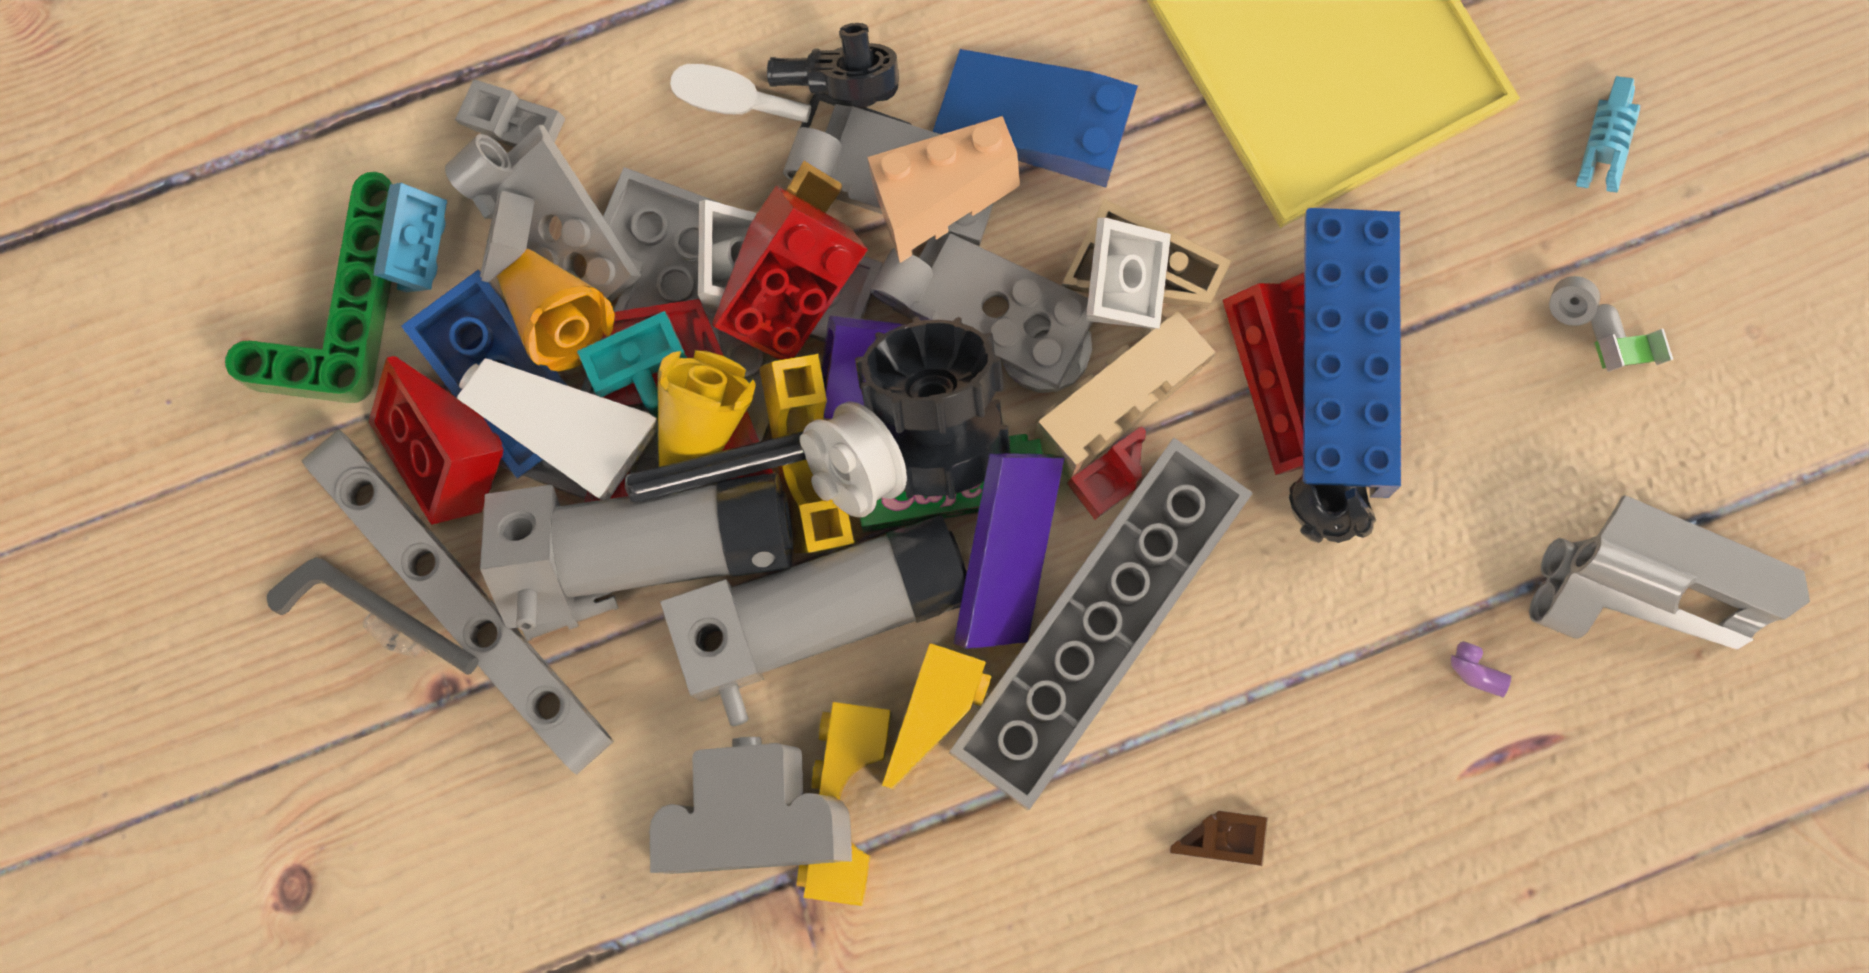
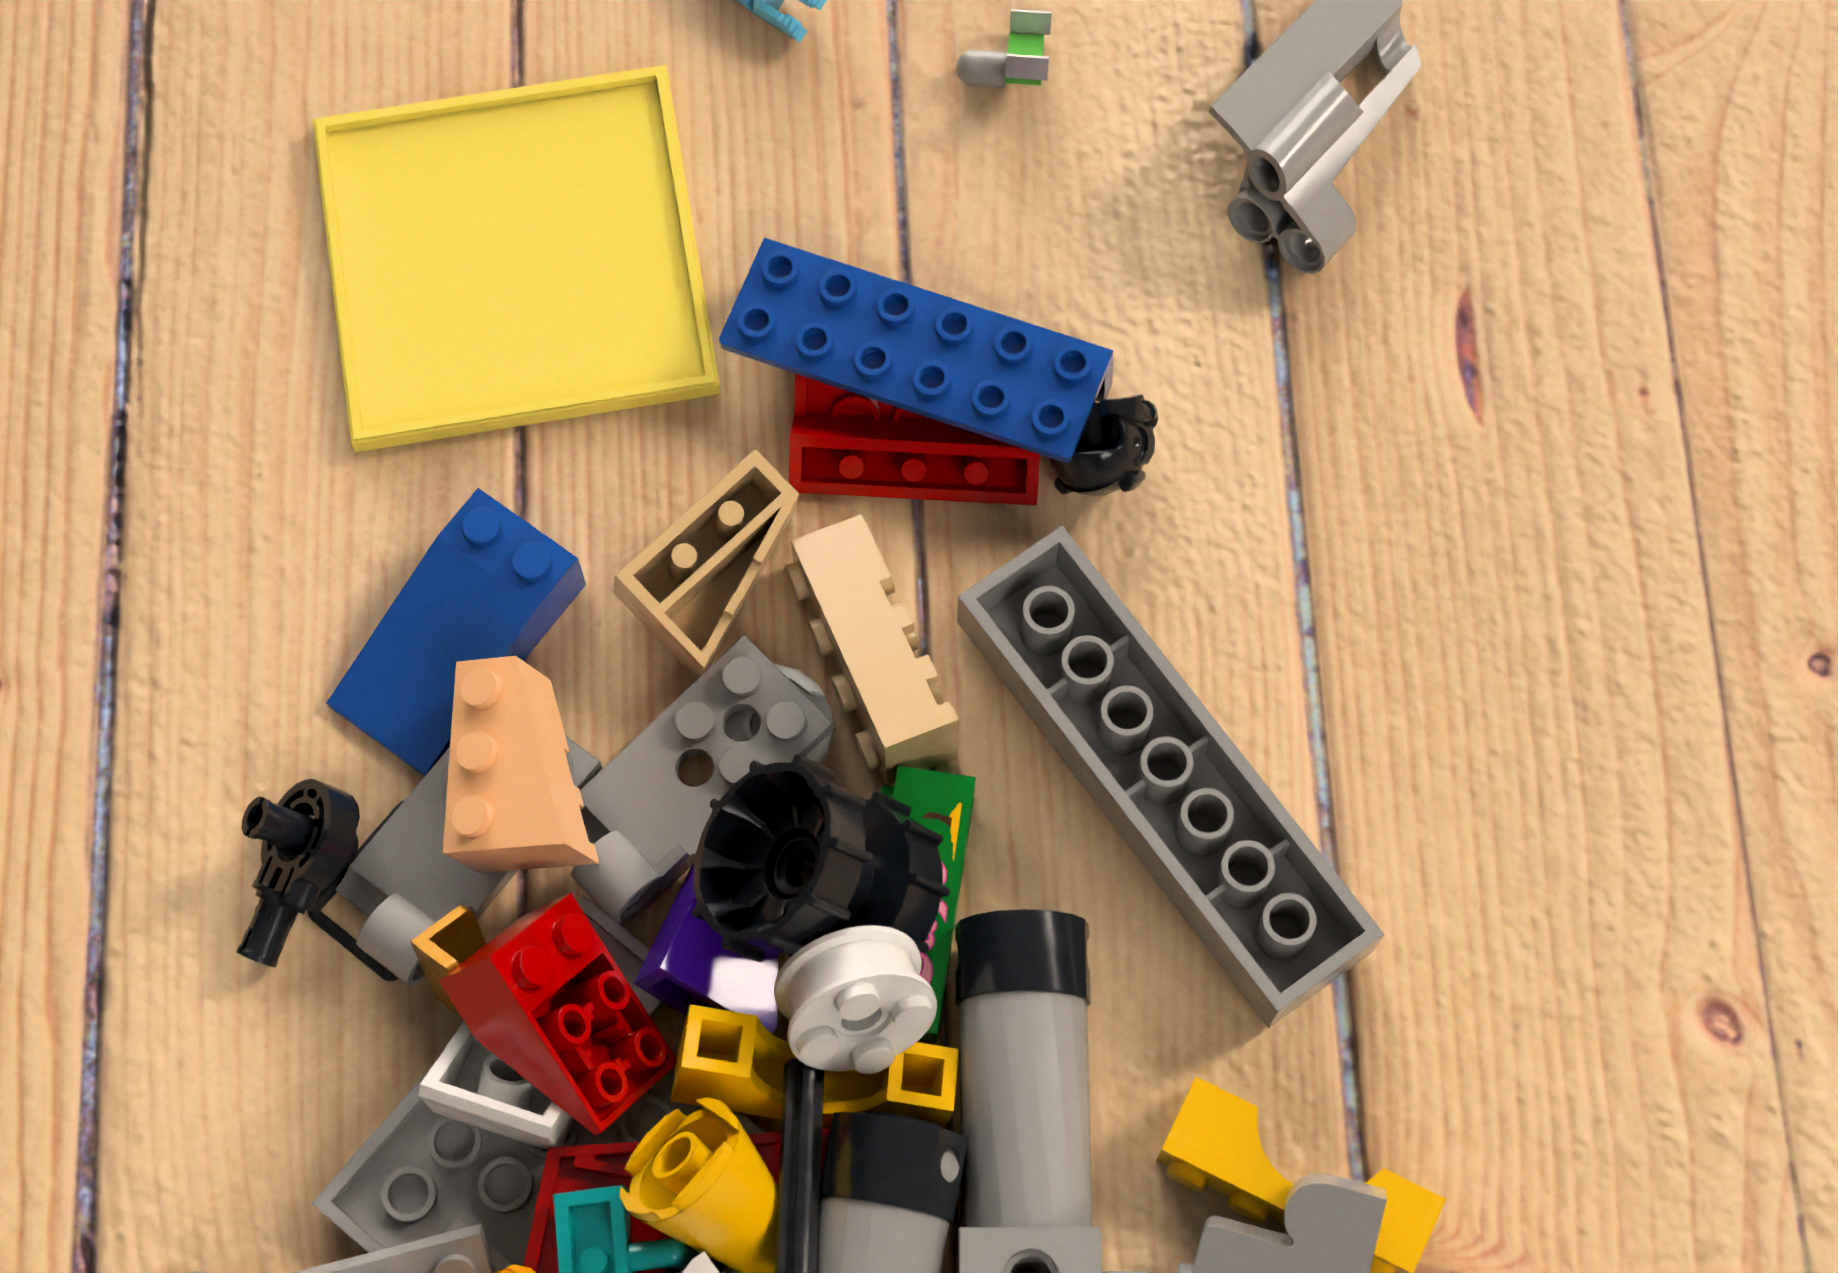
camera: 70 degrees left, 10 degrees down
white piece [670,64,811,123] -> none
yellow slope [882,643,991,790] -> none
dark purple tile [954,454,1064,649] -> none
red slope [1067,426,1146,520] -> none
white slope [1086,218,1171,329] -> none
reddish brown slope [1170,811,1268,866] -> none
medium lavender arm [1451,641,1511,698] -> none
light grey tile [1549,276,1600,326] -> none

